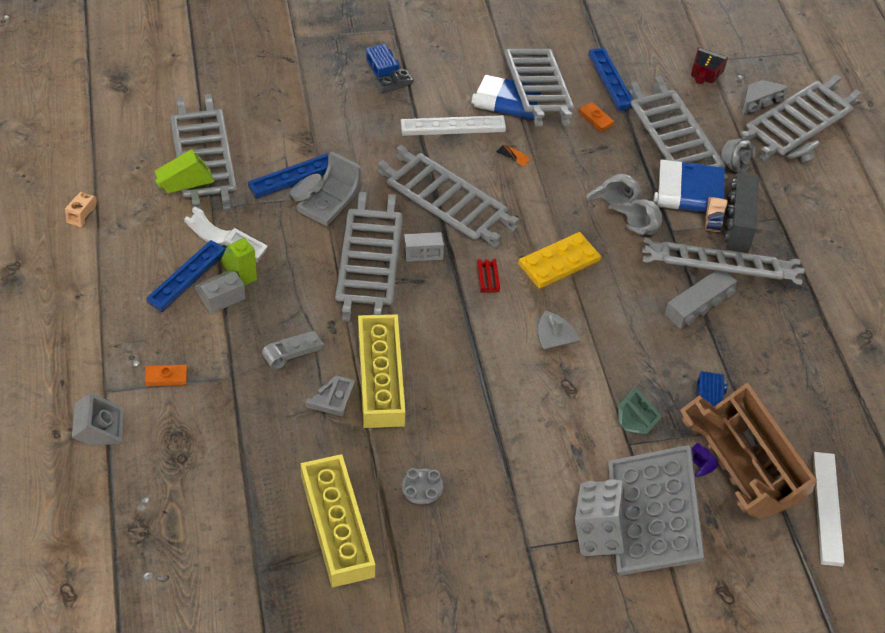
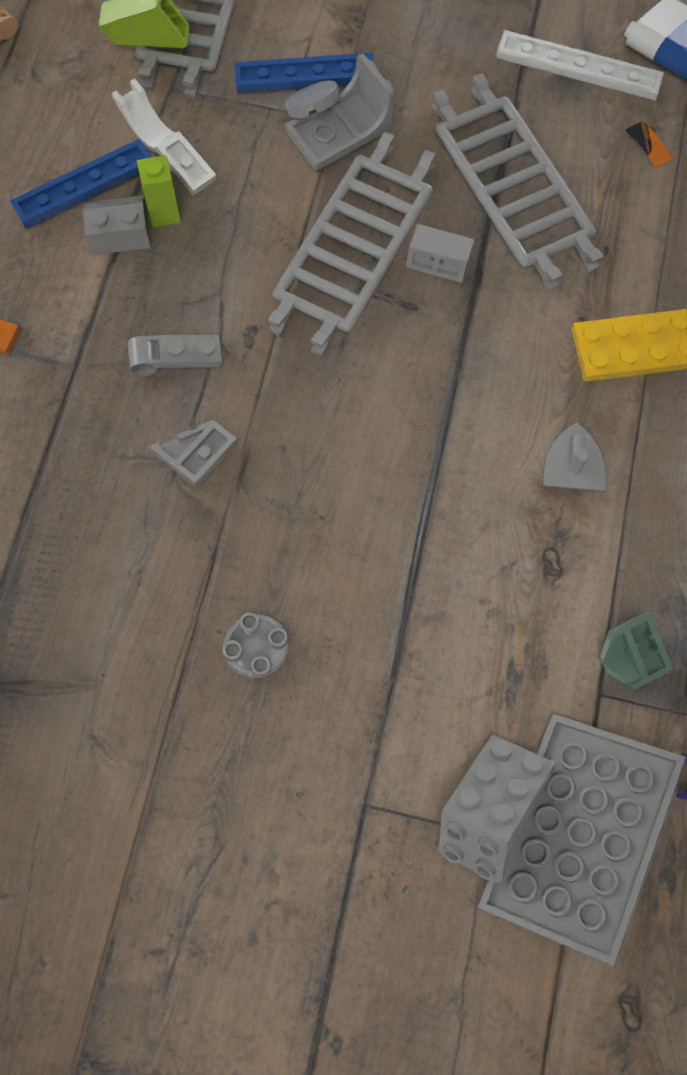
camera: 25 degrees right, 20 degrees up
light yellow brick [300,454,375,588] -> none
light yellow brick [358,314,405,428] -> none
red tile [477,259,500,293] -> none

